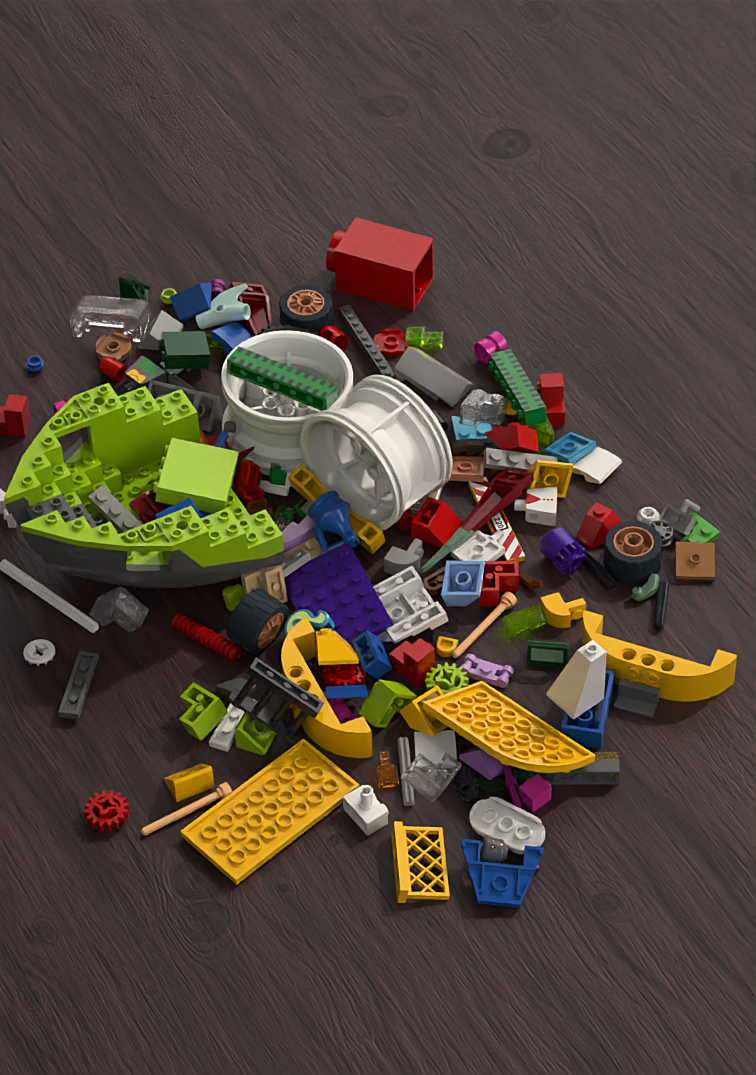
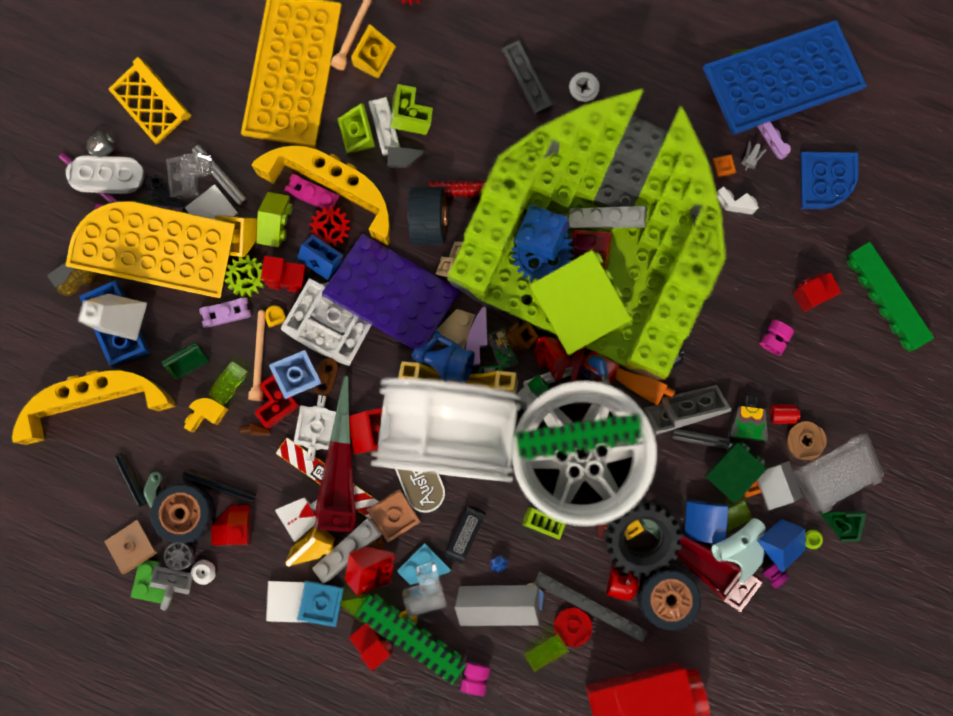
camera: 140 degrees right, 35 degrees up
blue plate [26,355,44,372] -> none
black fence [227,657,324,746] -> none
light grey plate [275,549,312,578] -> none
dark azure animal [284,609,335,637] -> none
yellow slope [315,628,359,665] -> none
blue slope [325,685,368,700] -> none
white brick [343,785,389,836] -> none
clear orange plate [376,751,399,788] -> none
light grey brick [384,538,424,575] -> none
dark brown slope [449,439,485,456] -> none
blue wing [461,839,544,908] -> none
dark purple gear [539,528,586,574] -> none
dark grey panel [614,679,660,719] -> none

